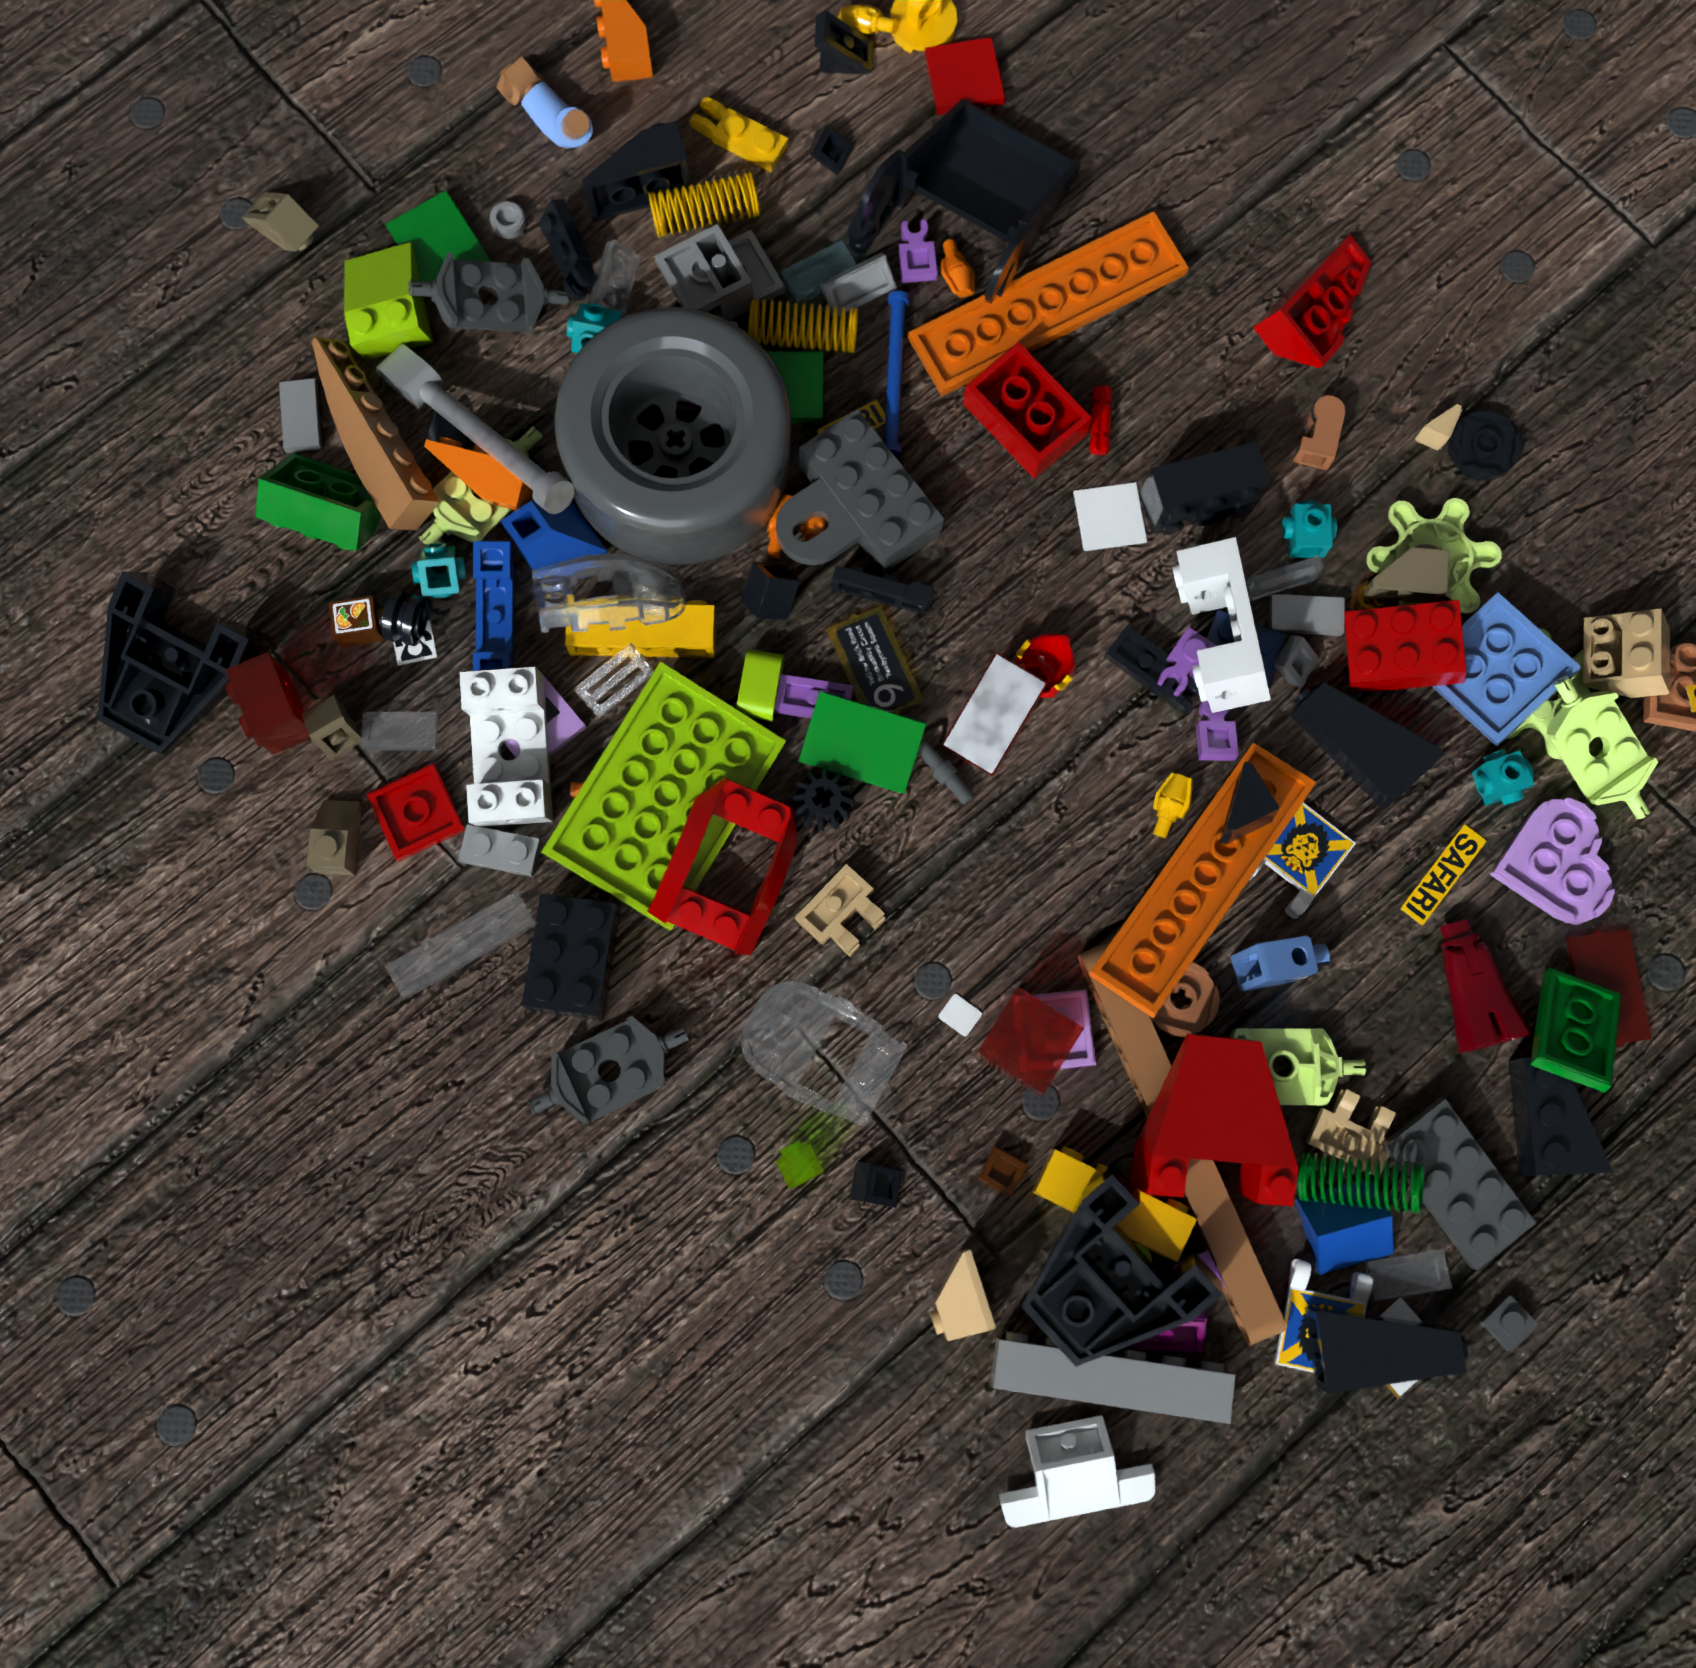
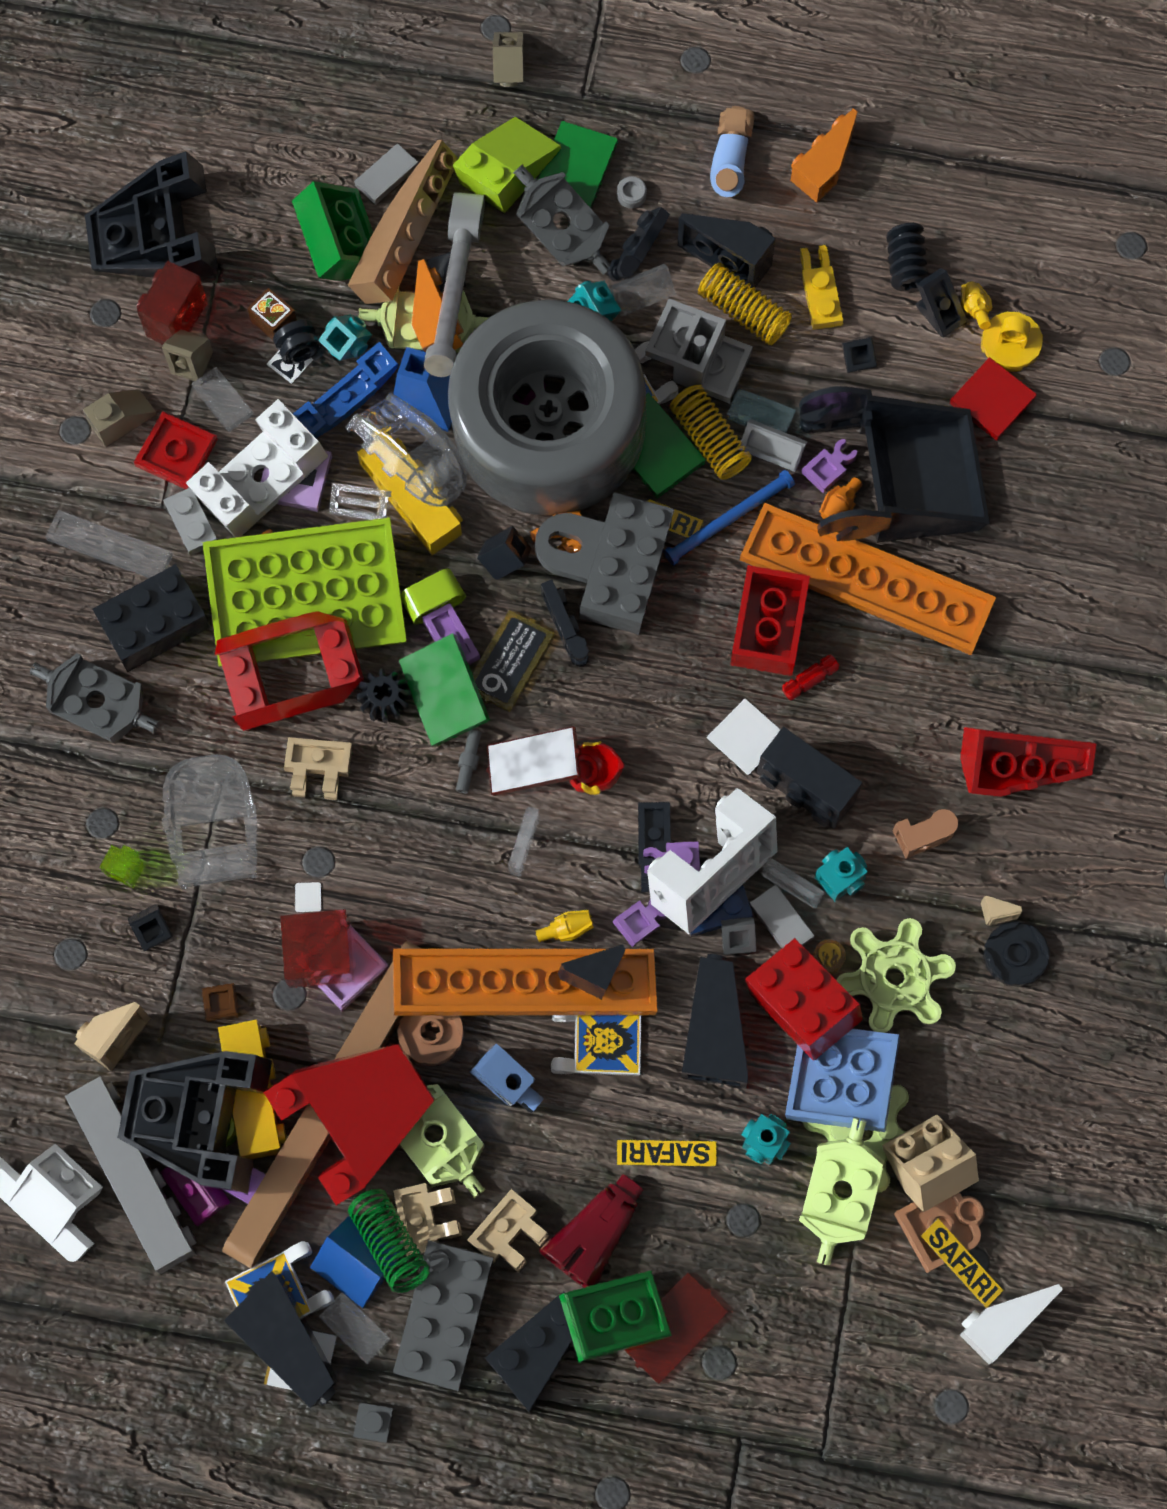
camera: 55 degrees right, 5 degrees down
dark tan slope [1364,544,1449,603] -> none
lavender plate [1490,798,1615,925] -> none
none -> tan plate [467,1189,549,1273]
none -> clear tile [508,806,540,877]
none -> black piece [886,222,929,292]

